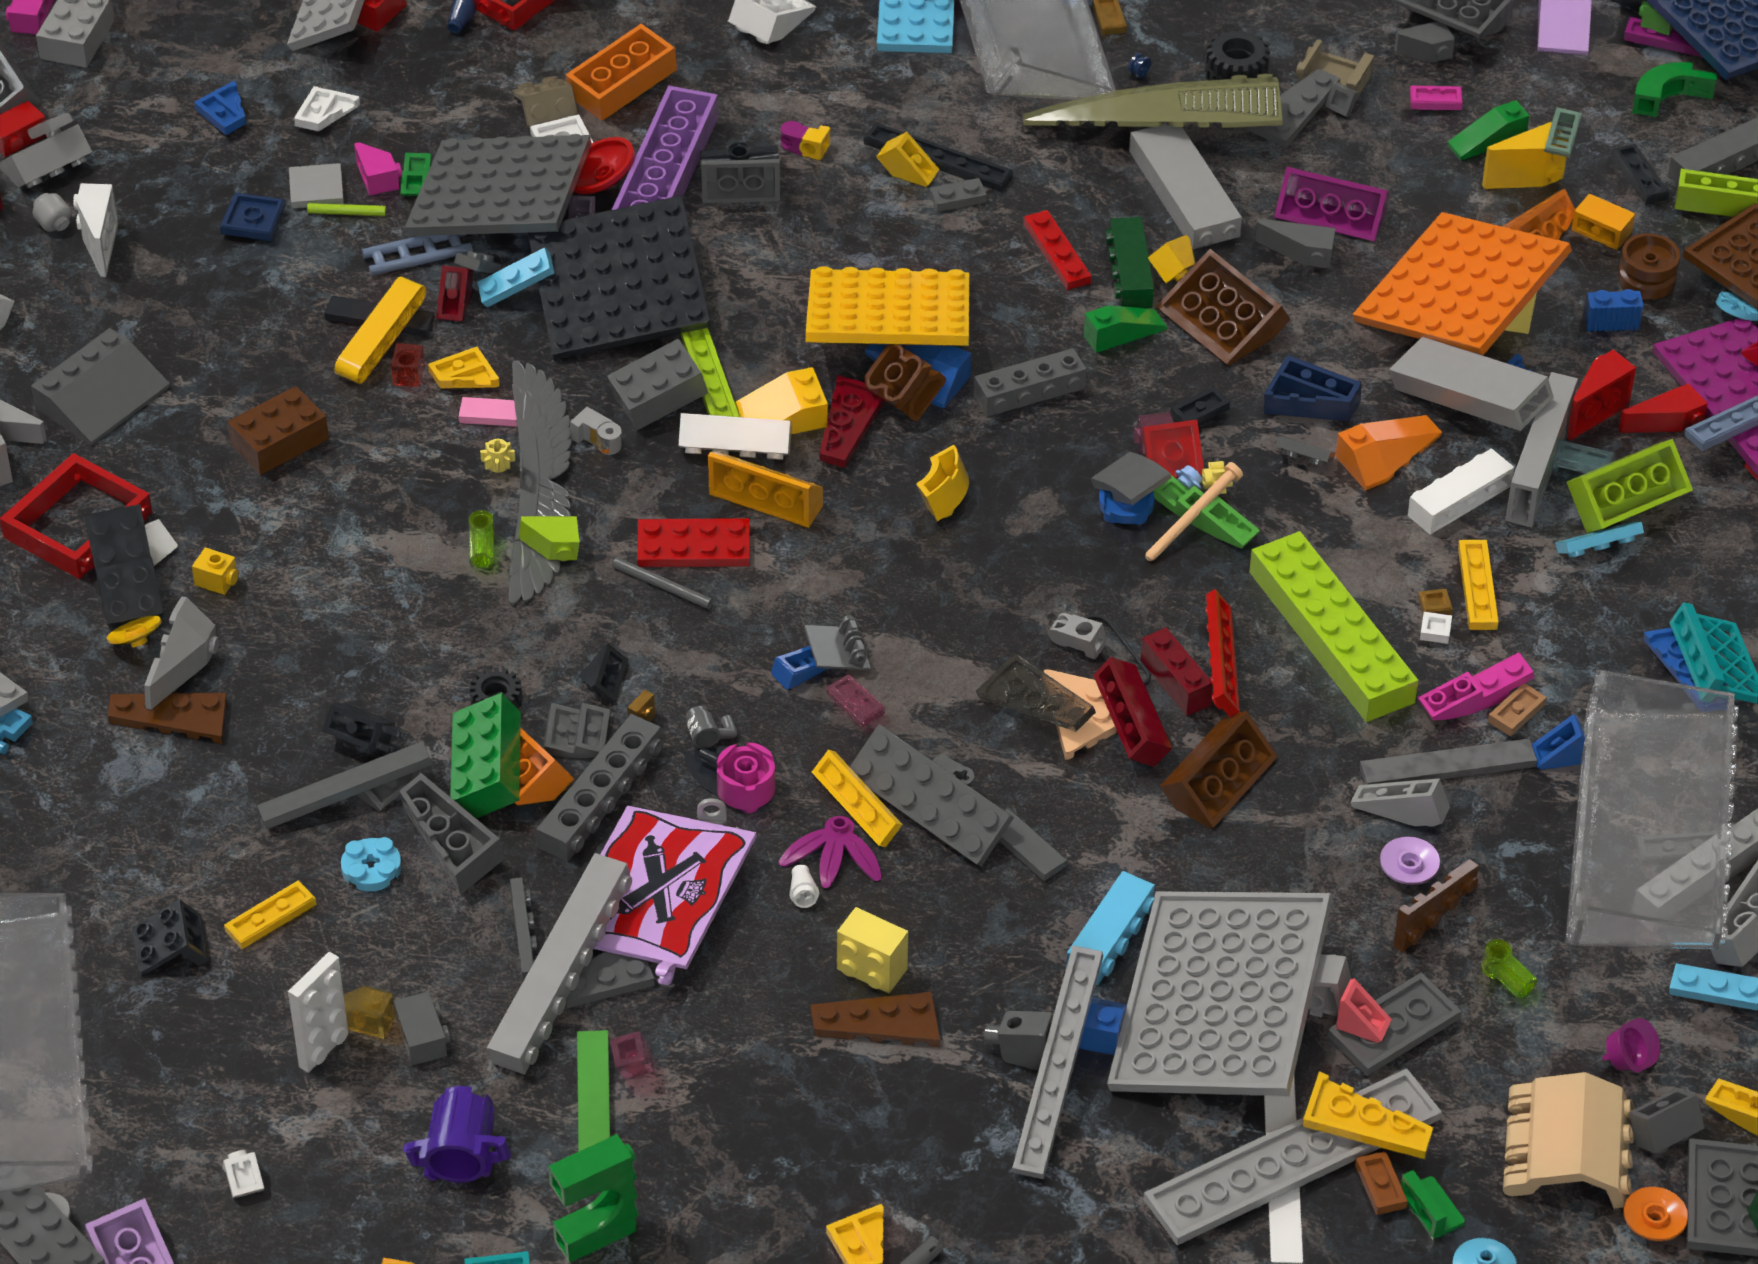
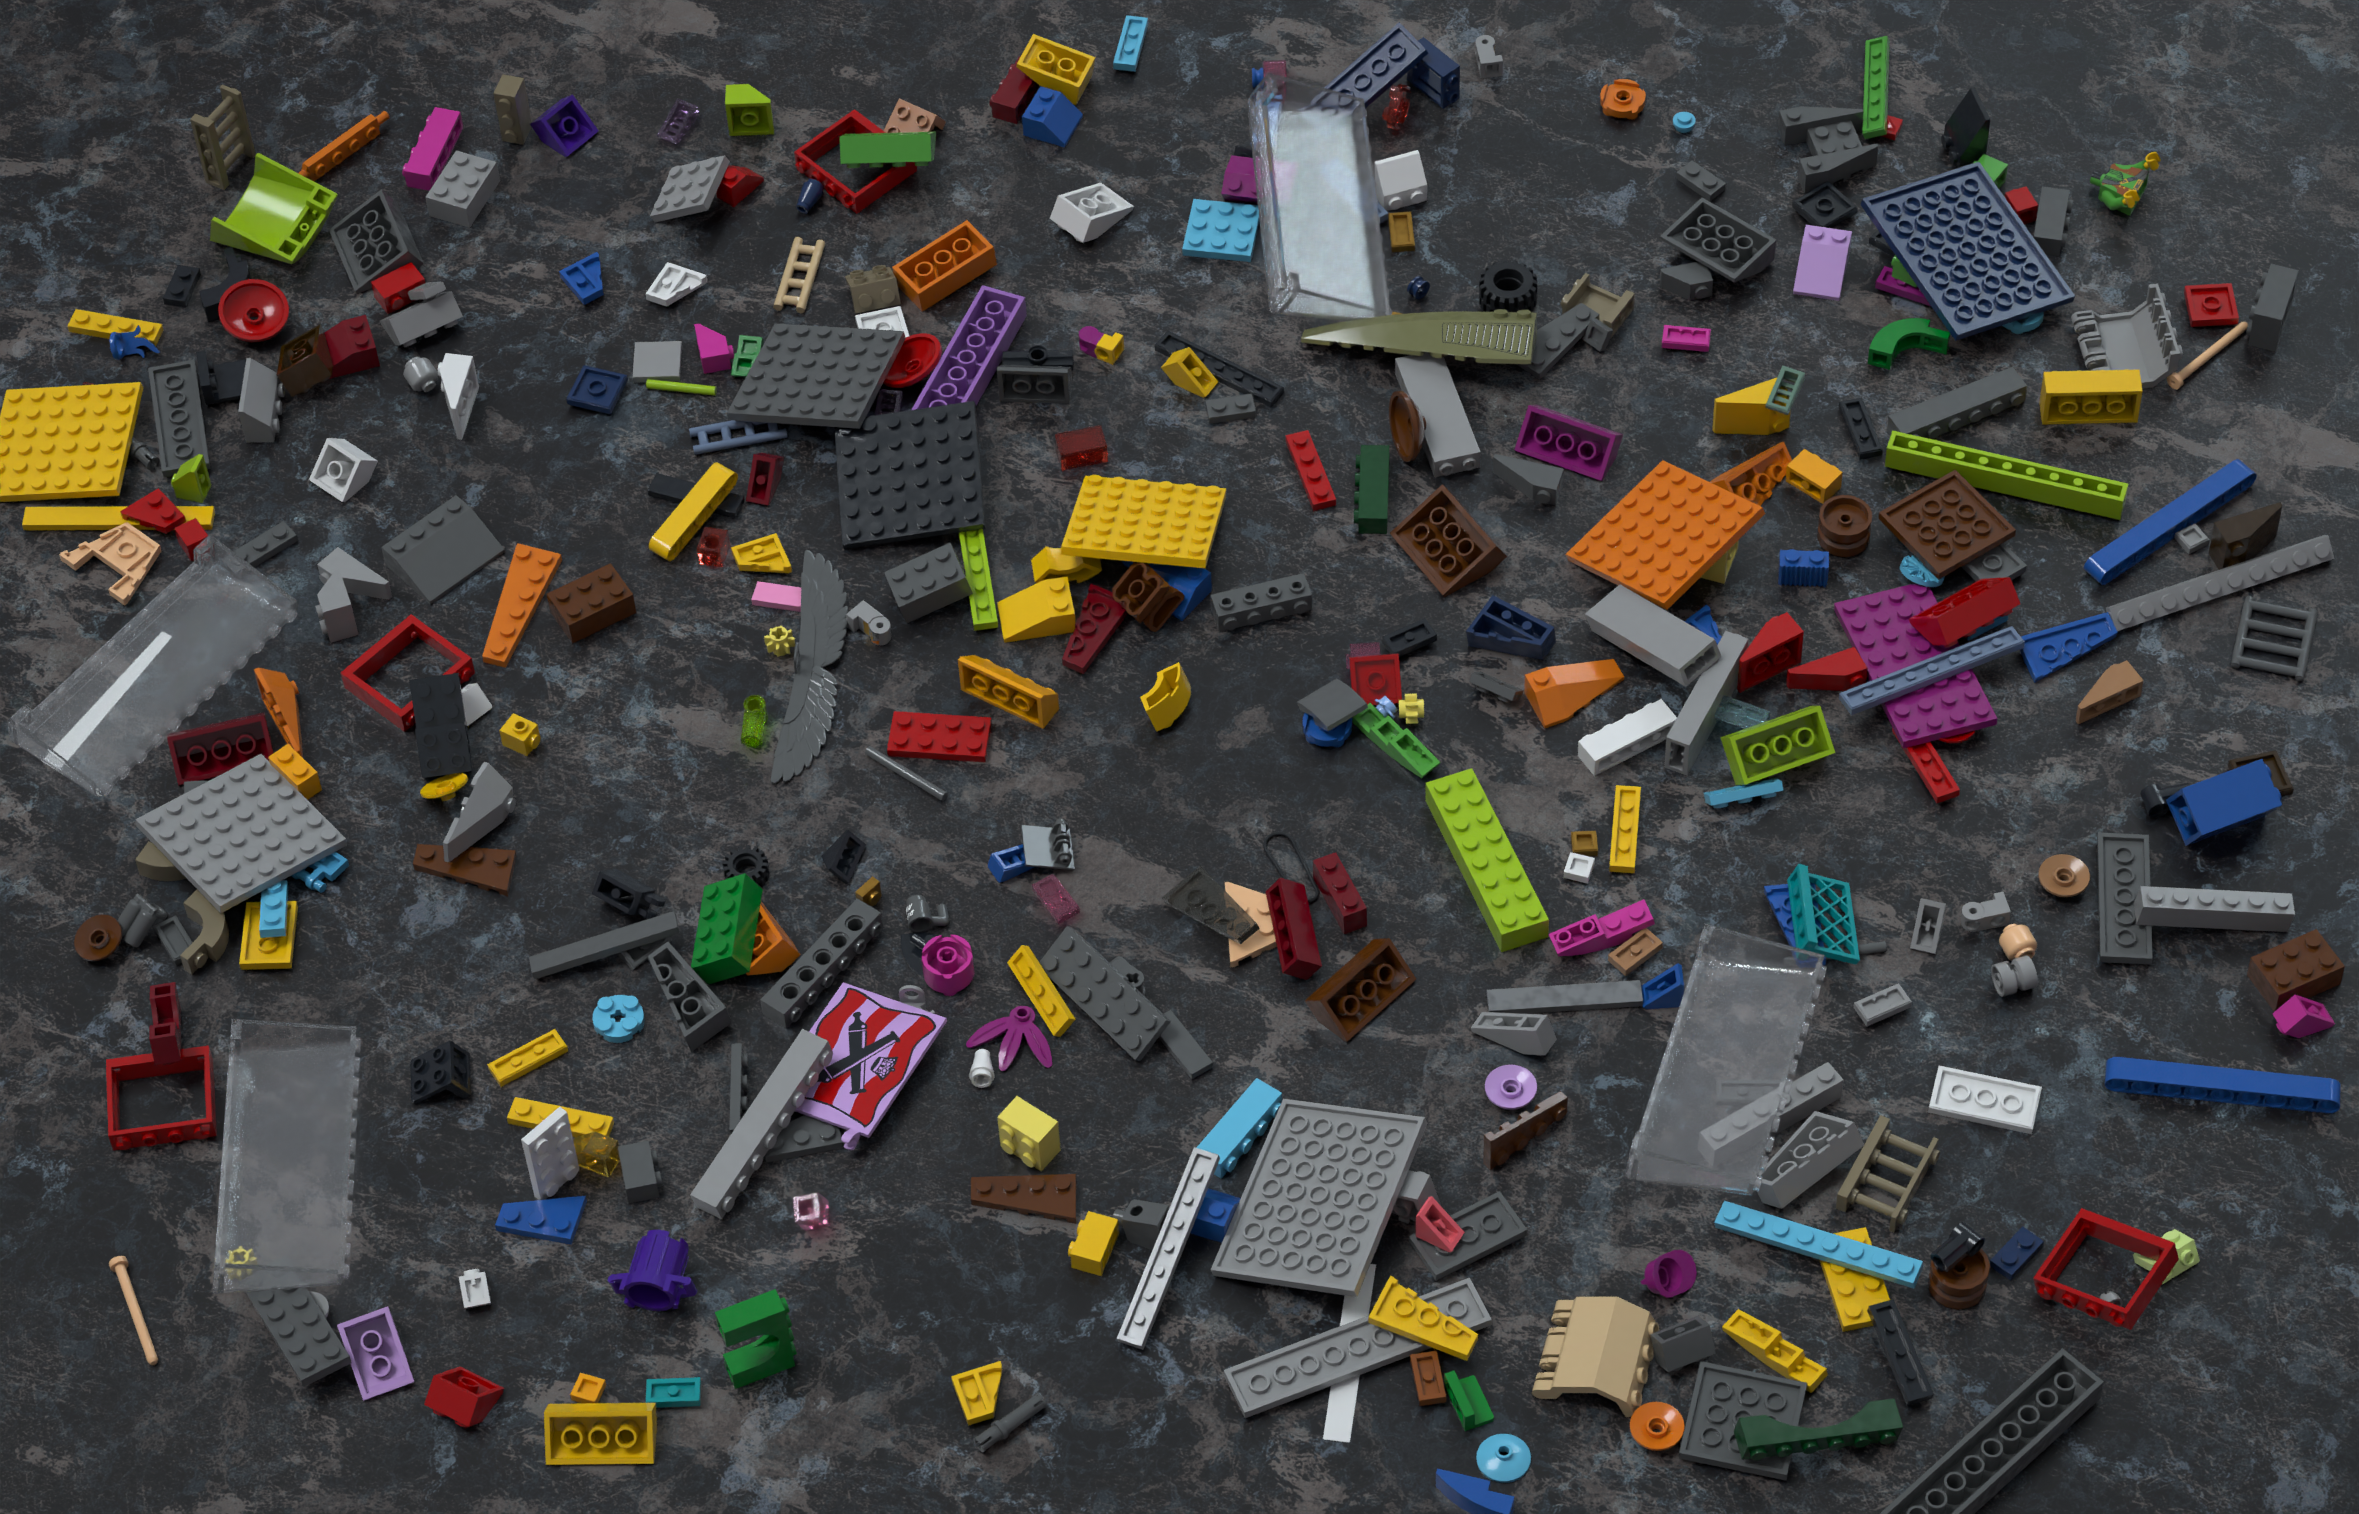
camera: 10 degrees right, 5 degrees up
dark grey plate [454,250,501,274] -> none
medium azure plate [477,248,555,307] -> none
lime slope [518,516,580,561] -> none
dark grey slope [543,703,610,758] -> none
bright green tile [577,1030,610,1151] -> none
white brick [679,413,792,460] -> none
light grey leg [1048,613,1107,660] -> none
green slope [1084,305,1167,353] -> none
light nougat bar [1145,462,1243,561] -> none
yellow slope [1148,235,1195,283] -> none
red plate [1205,589,1240,717] -> none
green slope [1448,100,1530,161] -> none
clear neon green piece [1481,939,1538,999] -> none
none -> orange wing [482,543,562,668]
none -> blue wing [495,1196,587,1245]
none -> yellow plate [507,1097,614,1144]
none -> tan bar [773,237,825,313]
none -> yellow brick [1031,546,1102,583]
none -> clear red brick [1055,425,1108,470]
none -> yellow brick [1068,1211,1119,1276]
none -> reddish brown dish [1389,391,1426,462]

